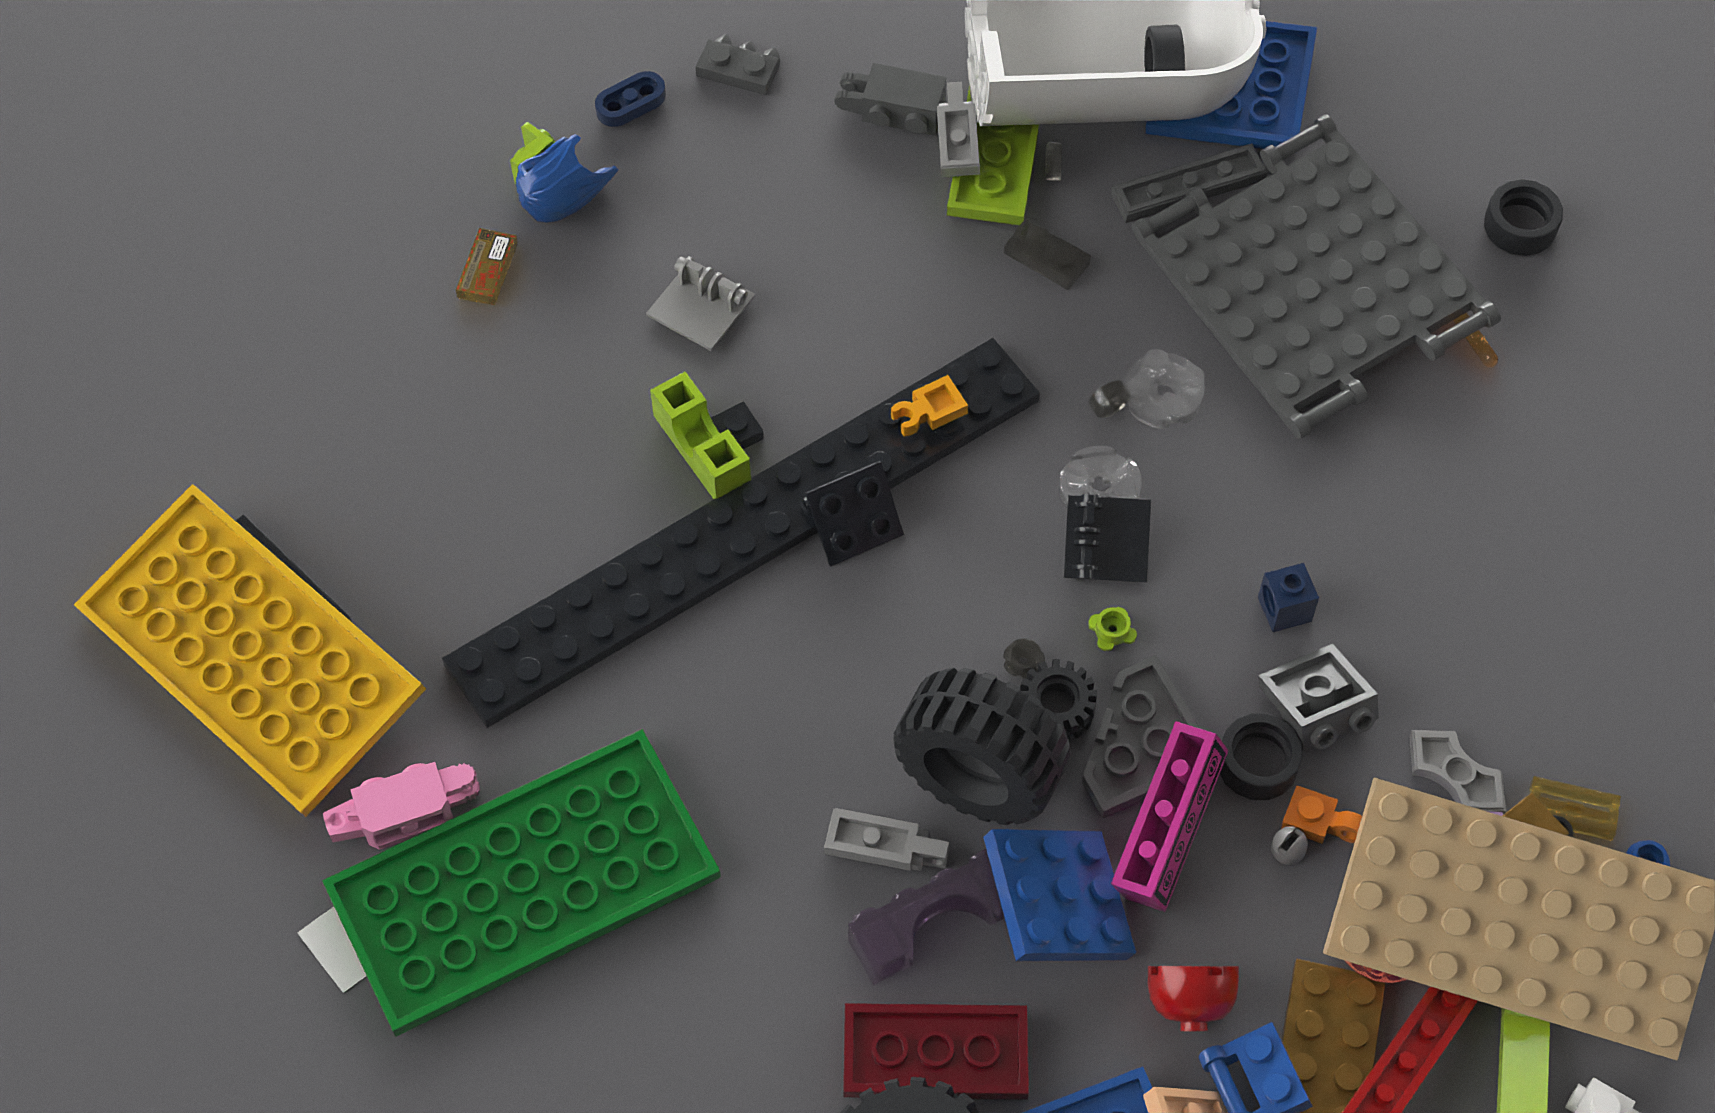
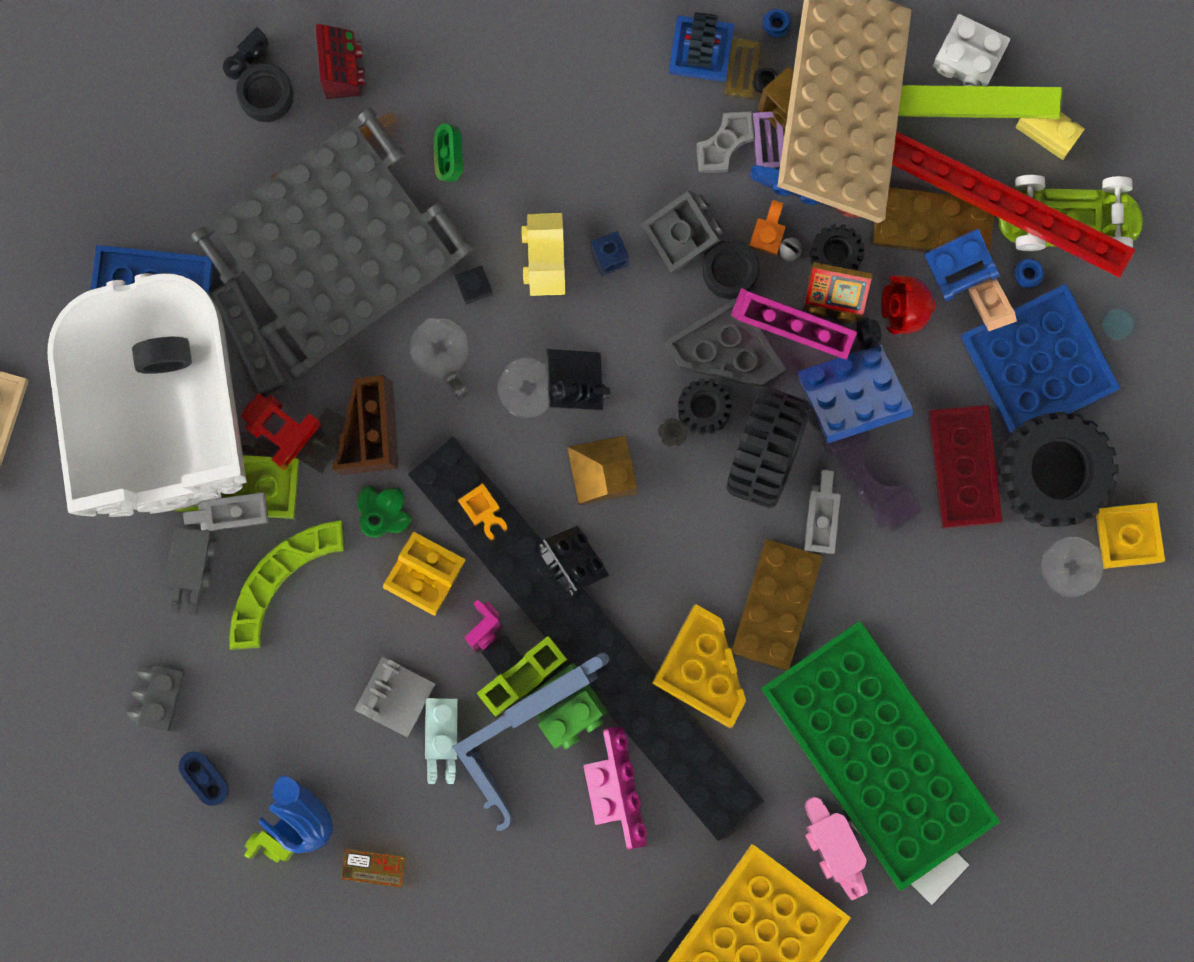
camera: 95 degrees left, 20 degrees up
lime plate [1088,607,1137,651] -> none
none -> black plate [223,27,269,80]
none -> lime tile [230,520,344,650]
none -> red tile [240,393,321,471]
none -> dark red slope [315,24,365,99]
none -> reddish brown wedge [331,375,398,475]
none -> green plate [357,485,413,538]
none -> yellow slope [383,531,466,616]
none -> light aqua hinge [425,698,458,784]
none -> green plate [433,123,463,182]
none -> sand blue hinge [453,653,609,831]
none -> black plate [455,265,493,305]
none -> dark pink bracket [464,600,501,652]
none -> light yellow brick [522,213,565,296]
none -> bright green plate [524,663,609,750]
none -> pearl gold slope [567,436,637,505]
none -> dark pink bracket [583,727,647,850]
none -> yellow plate [652,604,746,728]
none -> blue plate [669,12,734,82]
none -> pearl gold plate [732,539,823,671]
none -> slope [803,262,873,324]
none -> black tyre [810,224,865,271]
none -> black plate [856,317,882,349]

